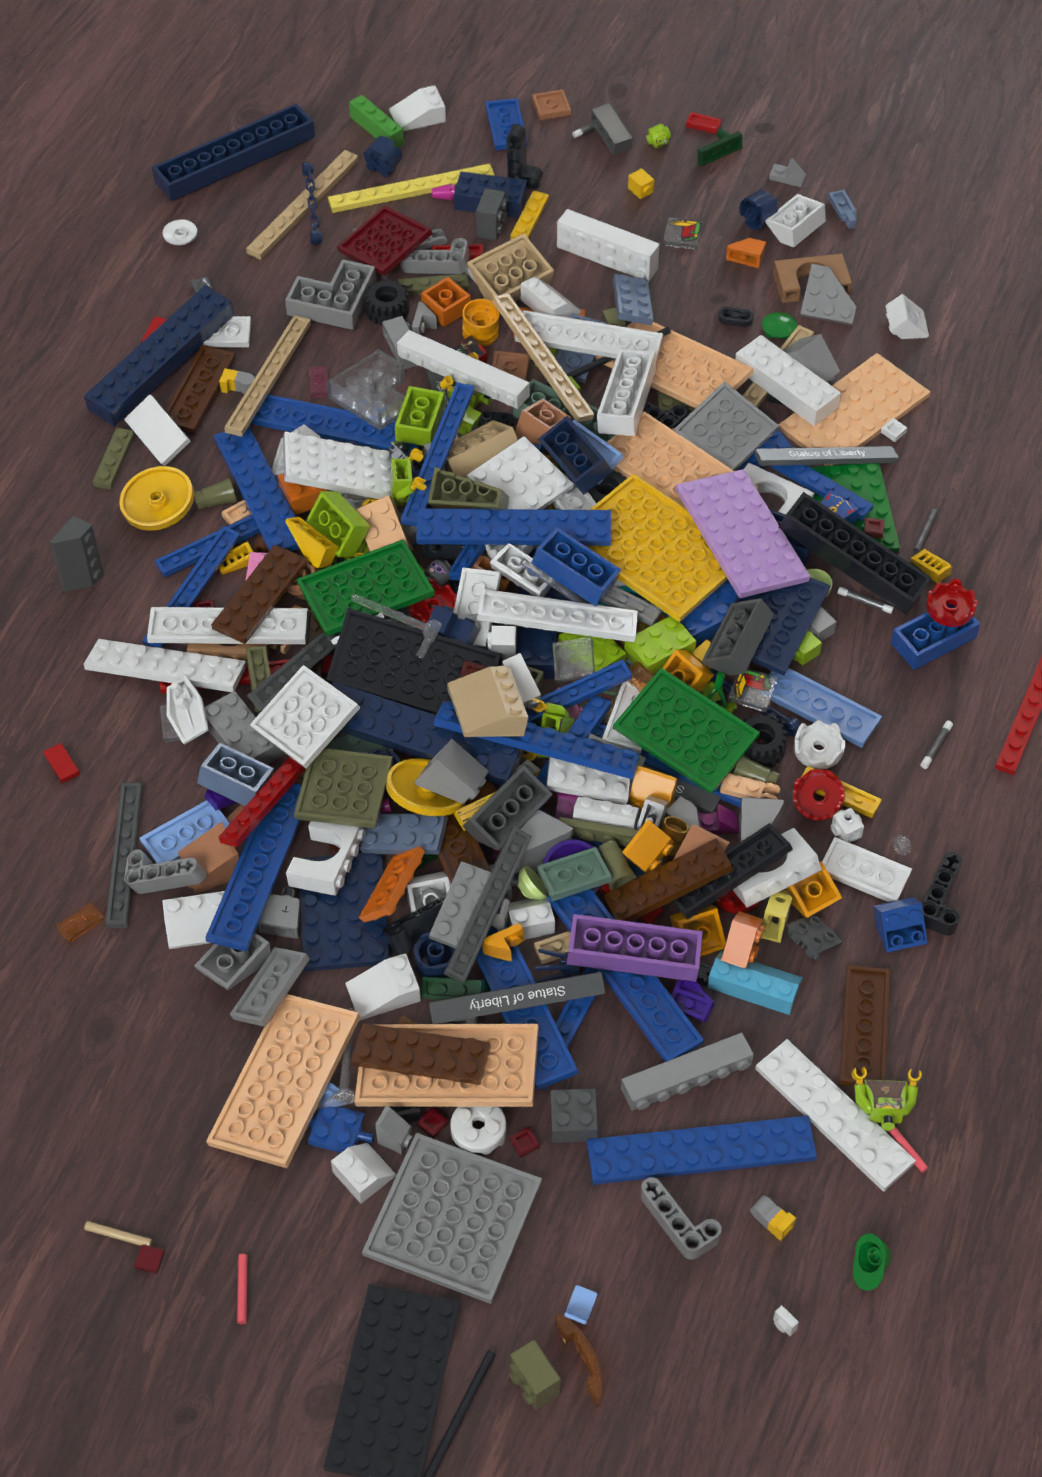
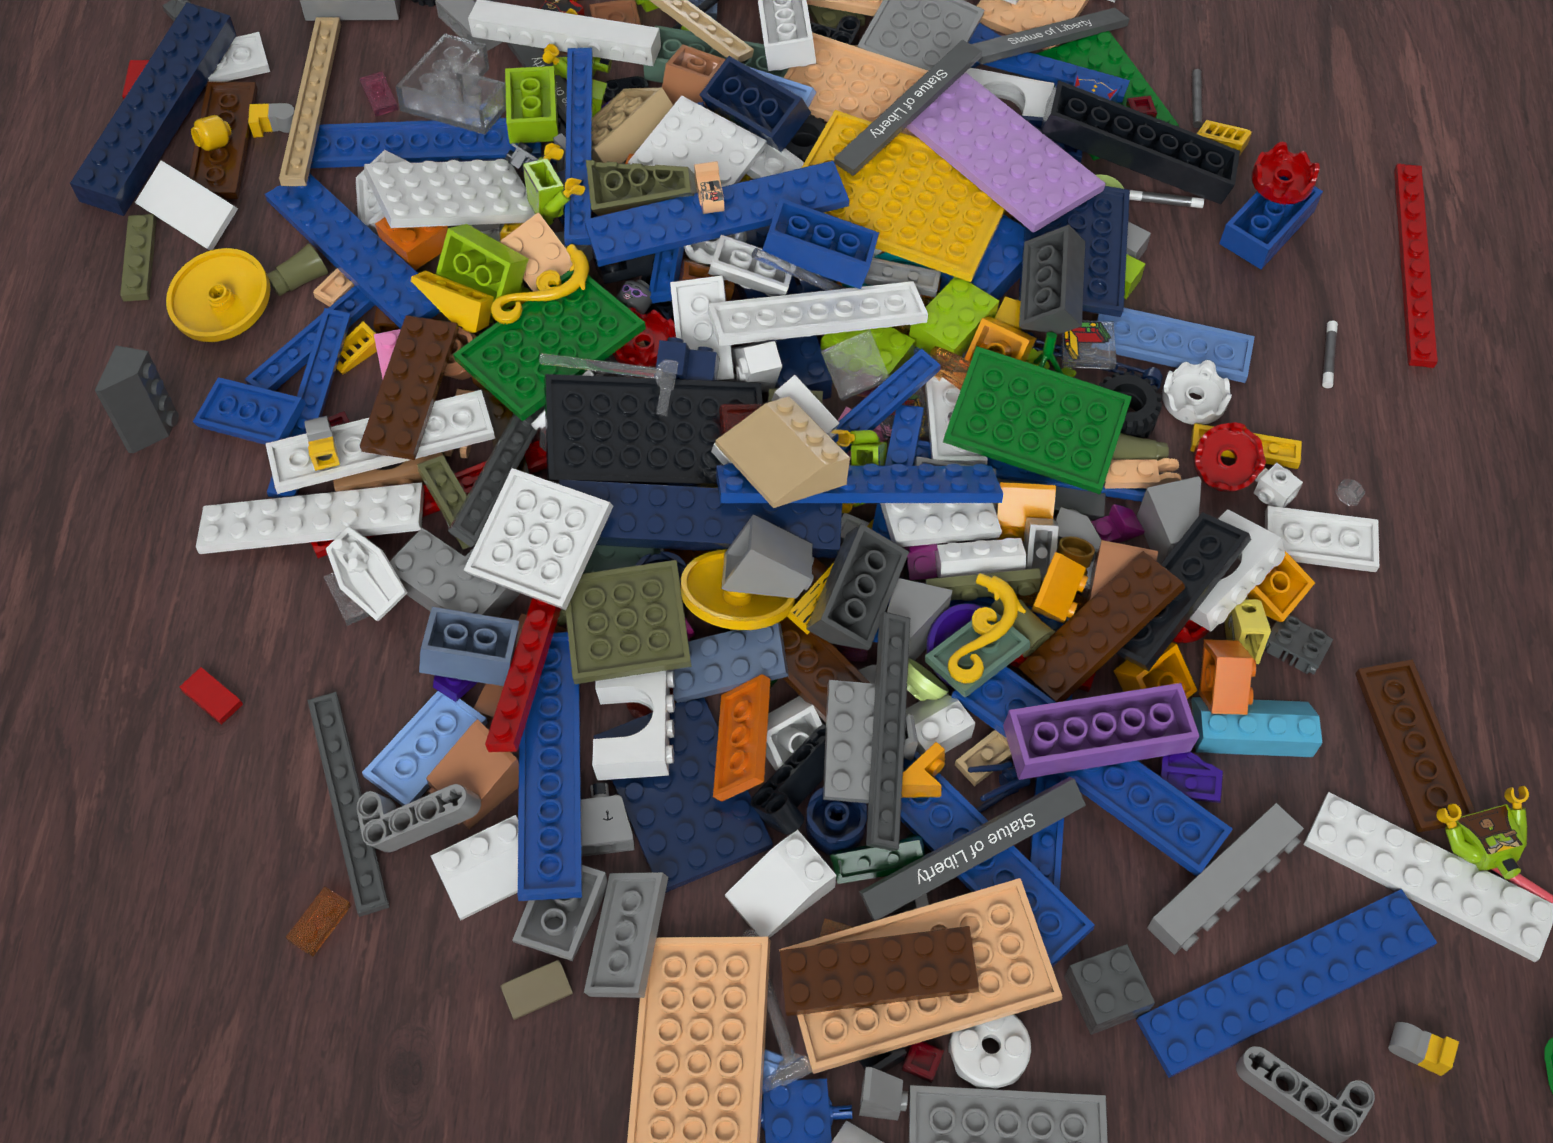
camera: 20 degrees left, 5 degrees up
dark red tile [510,1127,540,1158] -> none
blue slope [873,897,928,952] -> none
black beam [922,852,962,936] -> none
none -> yellow head [191,115,231,151]
none -> blue plate [193,377,307,445]
none -> leg [305,416,340,471]
none -> yellow plant [491,244,589,324]
none -> dark tan slope [500,960,573,1020]
none -> light nougat leg [694,161,725,214]
none -> dark grey tile [834,40,982,176]
none -> yellow plant [948,573,1026,684]

